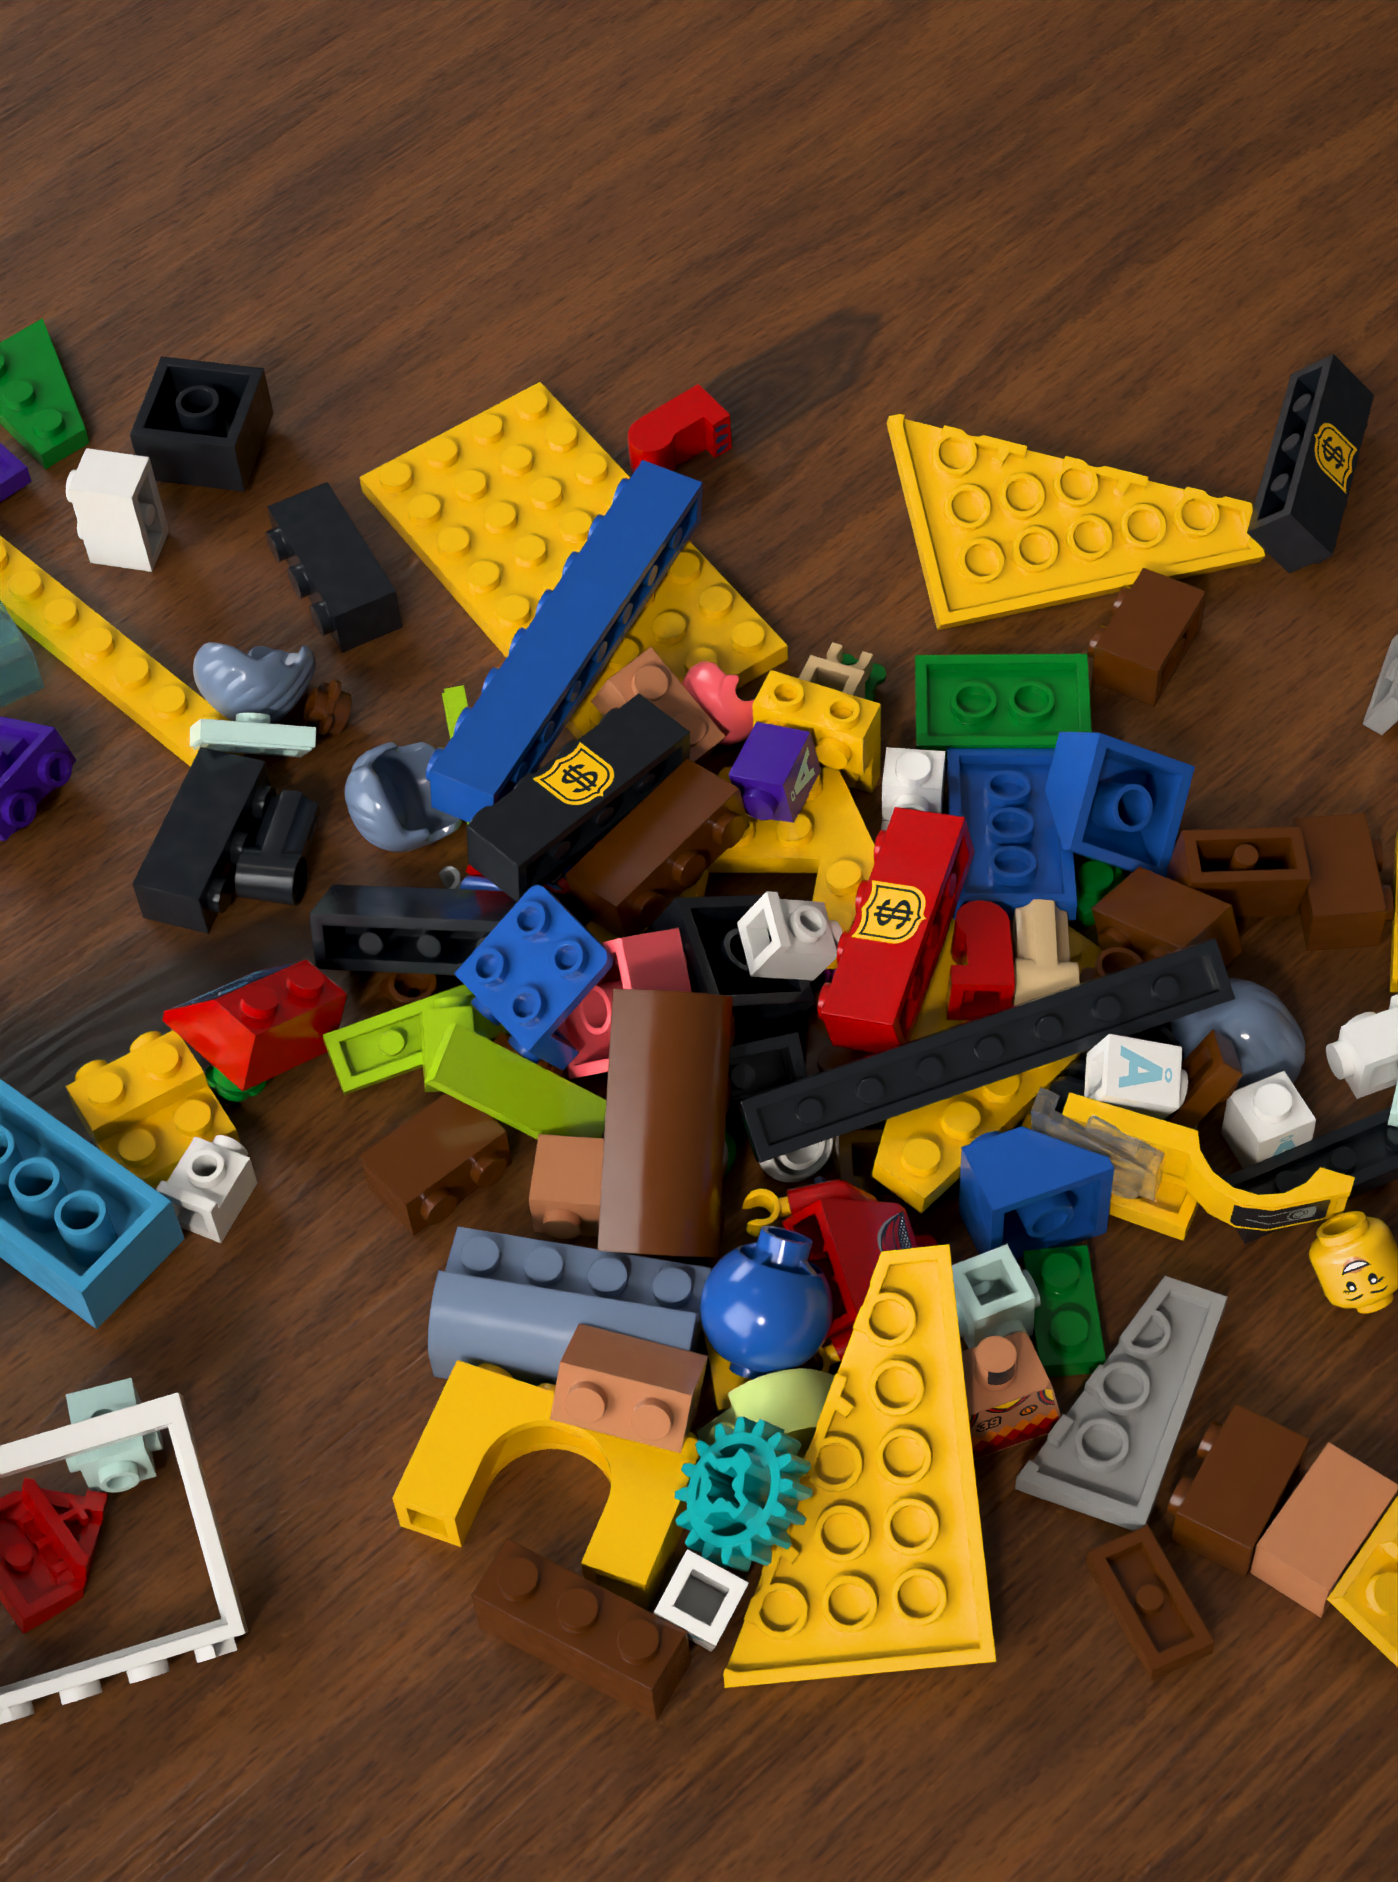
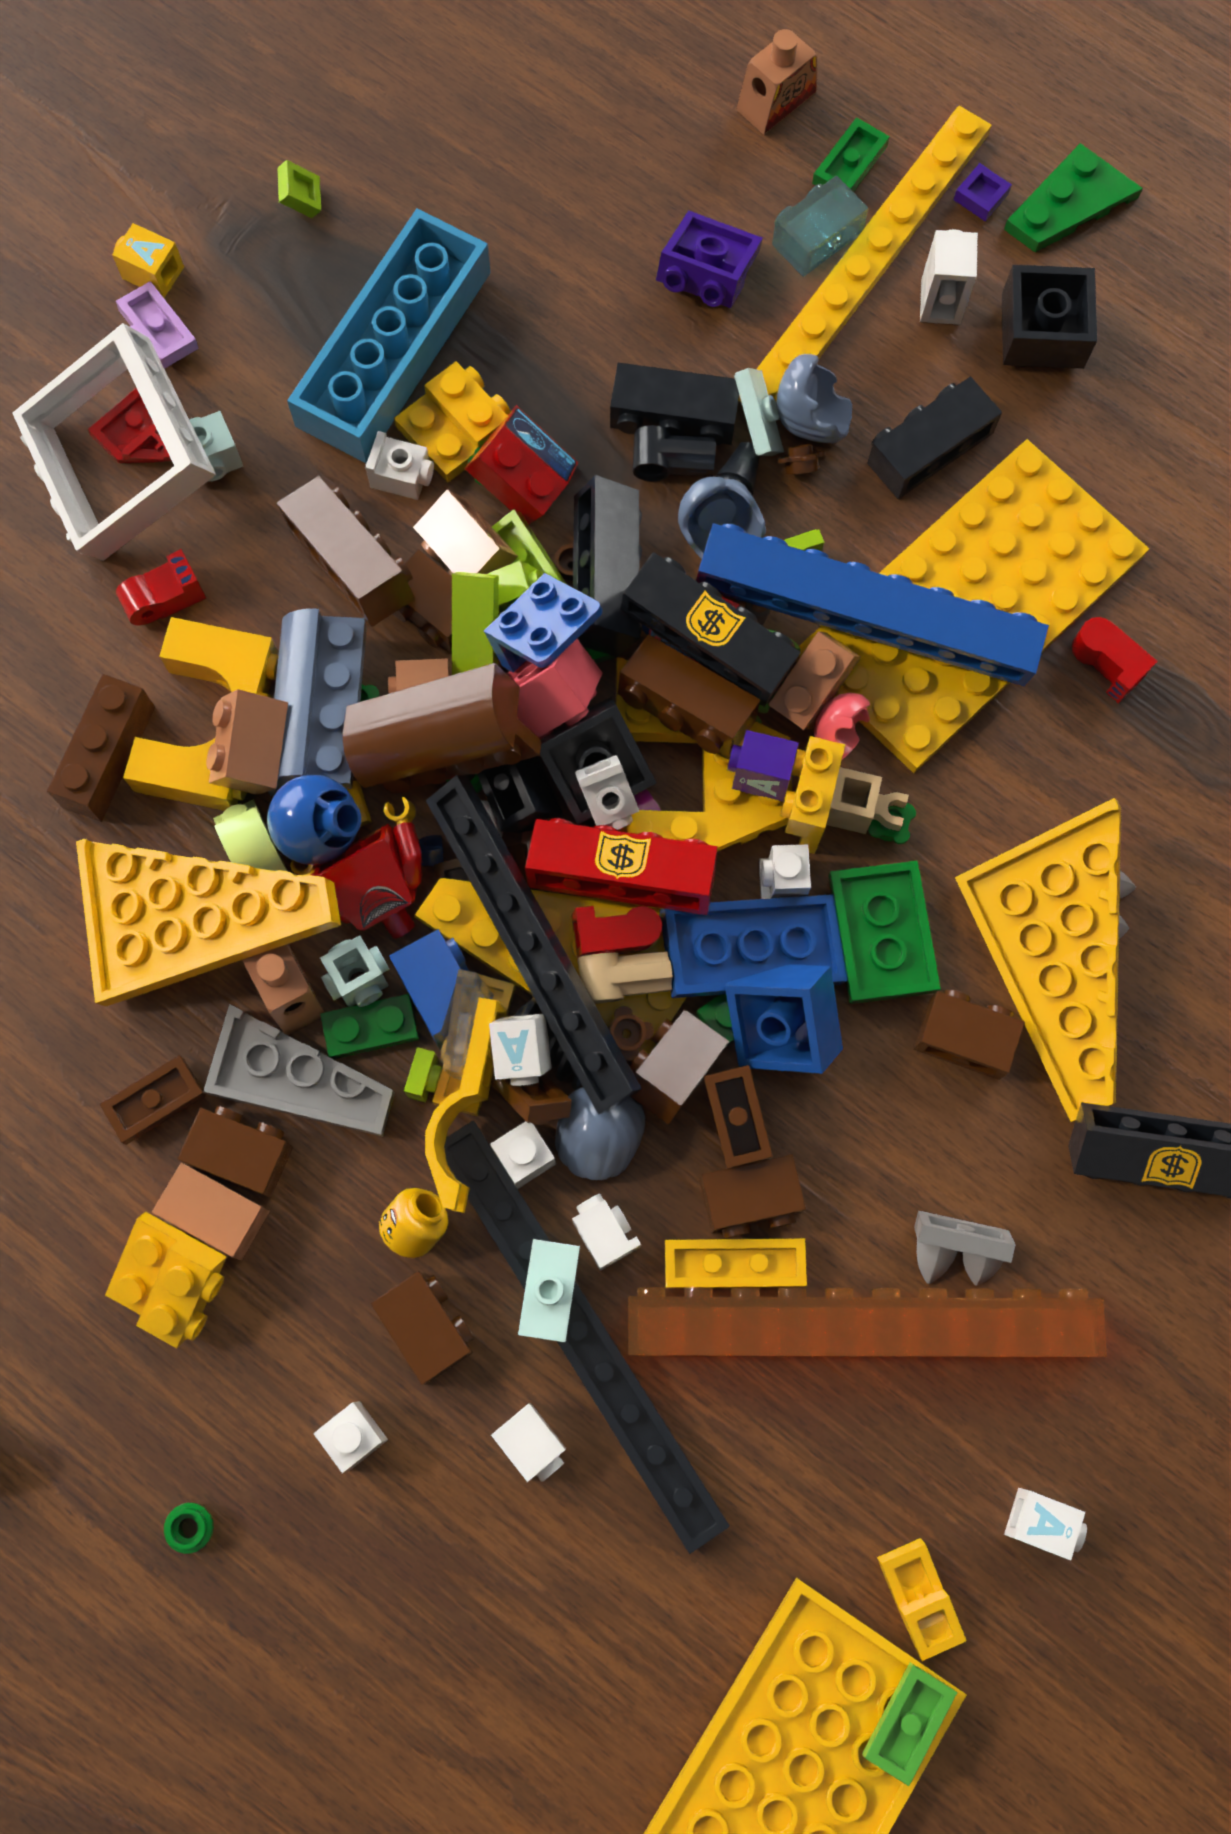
camera: 75 degrees right, 20 degrees up
white brick [653,1549,749,1652] -> none
teal gear [675,1417,813,1572] -> none
none -> red leg [116,549,206,626]
none -> brick [276,476,415,627]
none -> lime plate [404,1047,443,1103]
none -> brick [414,490,518,576]
none -> black cone [715,442,760,496]

